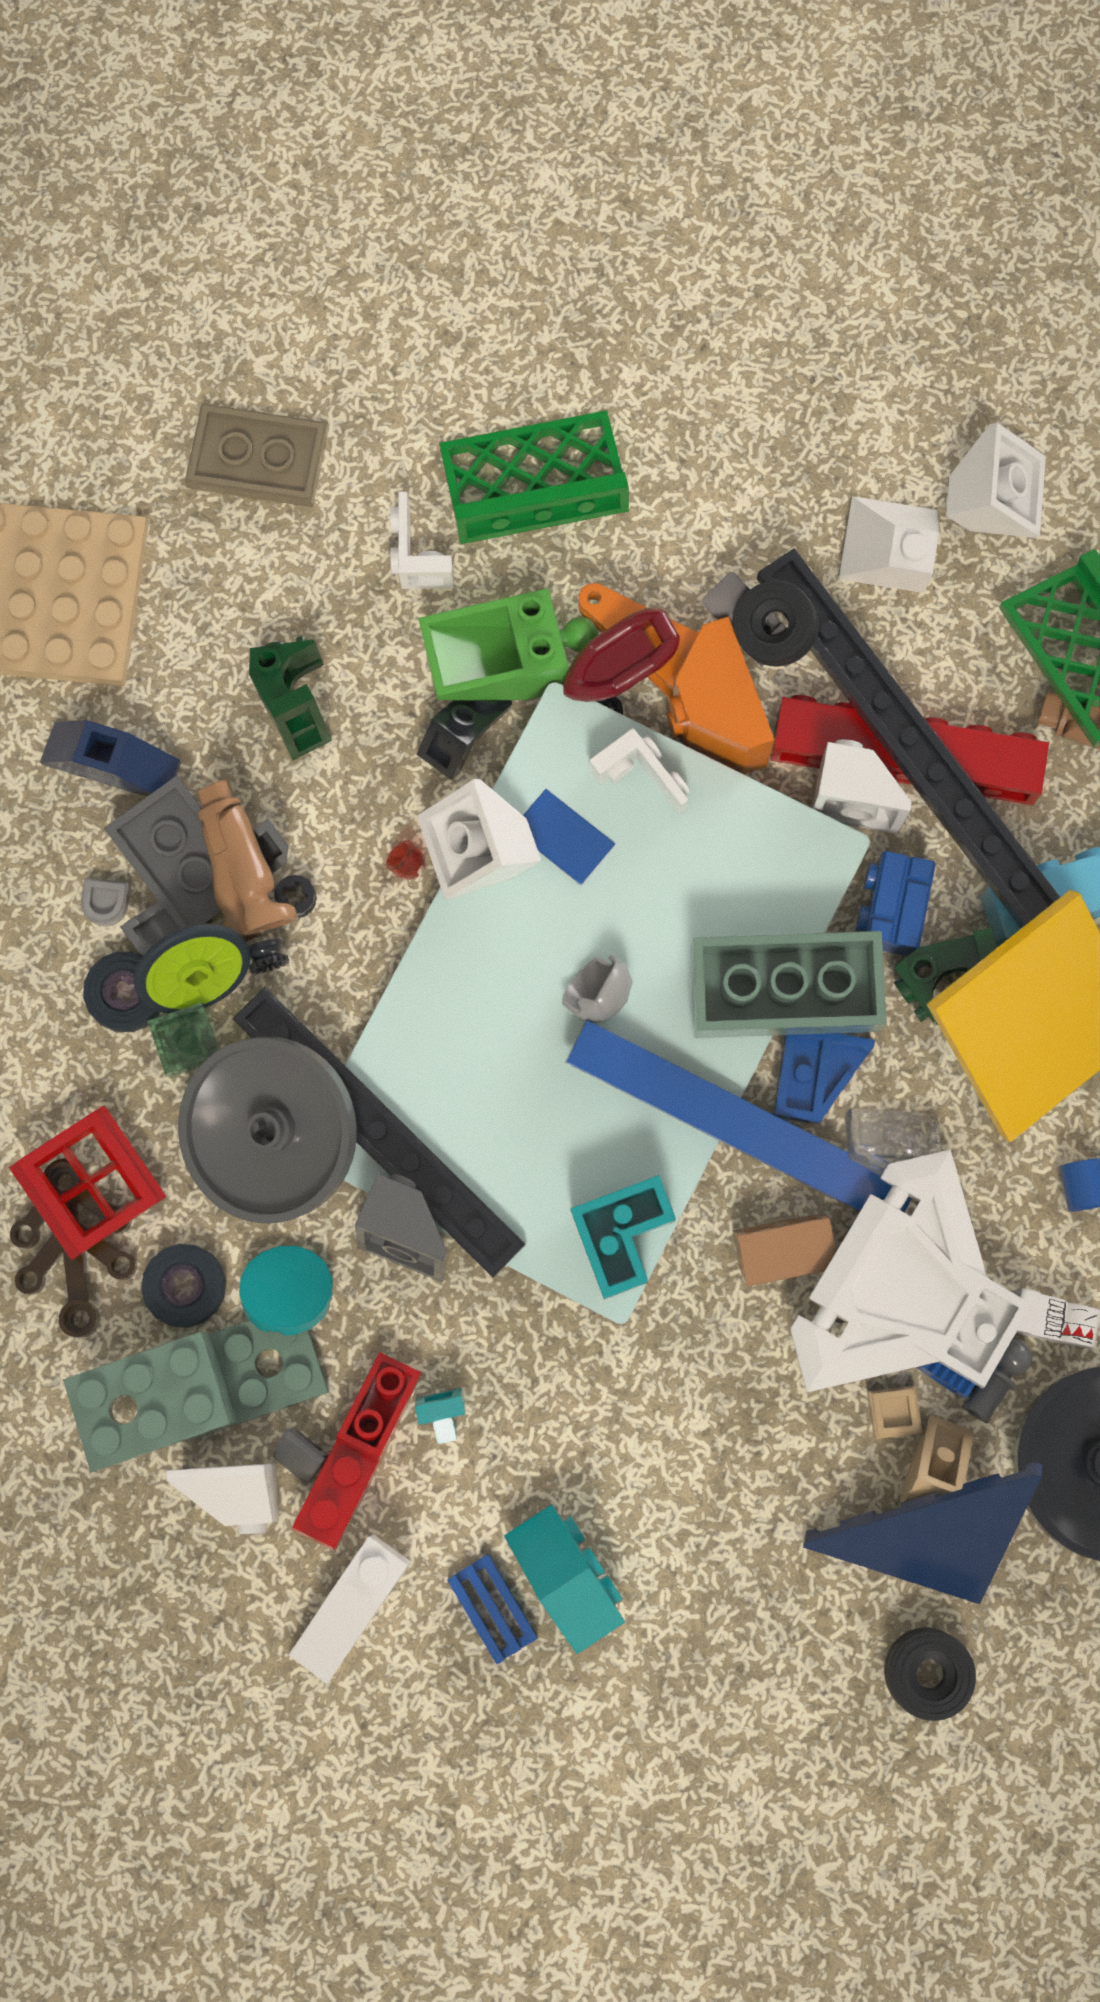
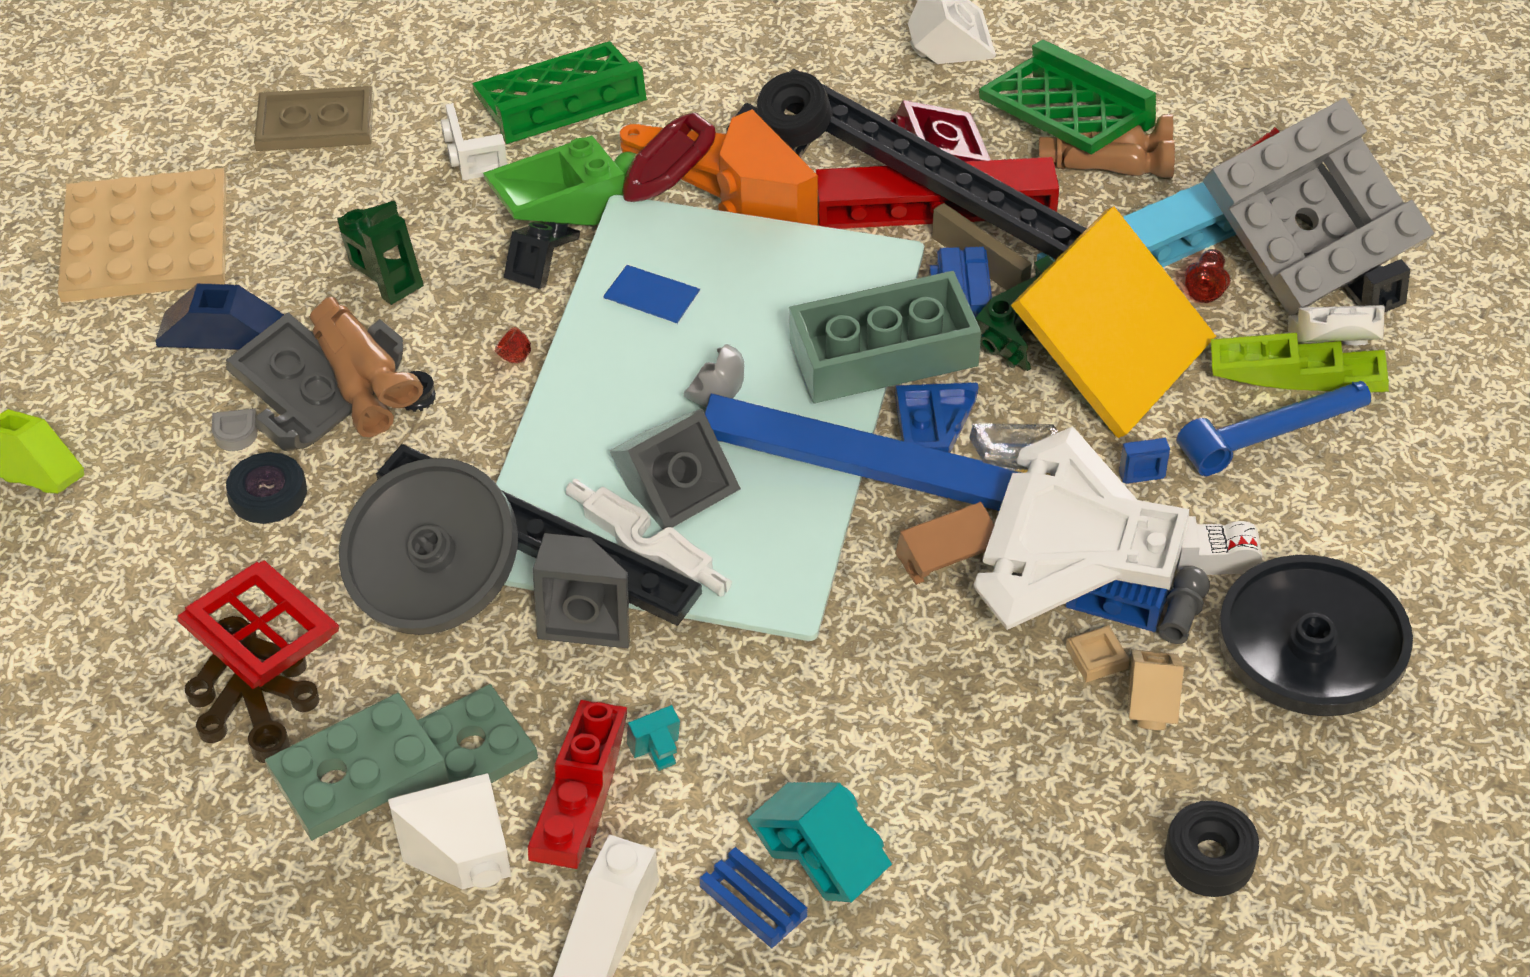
camera: 15 degrees left, 30 degrees down
lime wheel [134,924,250,1014] -> none
black bush [141,1244,226,1328] -> none
clear green piece [147,1002,220,1078] -> none
teal tile [239,1246,333,1335] -> none
black bush [249,938,289,974] -> none
dark grey slope [273,1428,328,1484] -> none
white slope [417,779,541,900] -> none
teal brick [570,1175,676,1300] -> none
white bracket [589,728,689,815] -> none
dark blue tile [803,1462,1042,1604] -> none
white slope [811,739,912,834] -> none
white slope [838,496,939,593] -> none
none -> white piece [566,479,732,597]
none -> dark grey slope [610,409,741,529]
none -> dark red plate [889,100,991,161]
none -> dark tan tile [932,203,1032,290]
none -> blue tile [1119,438,1170,484]

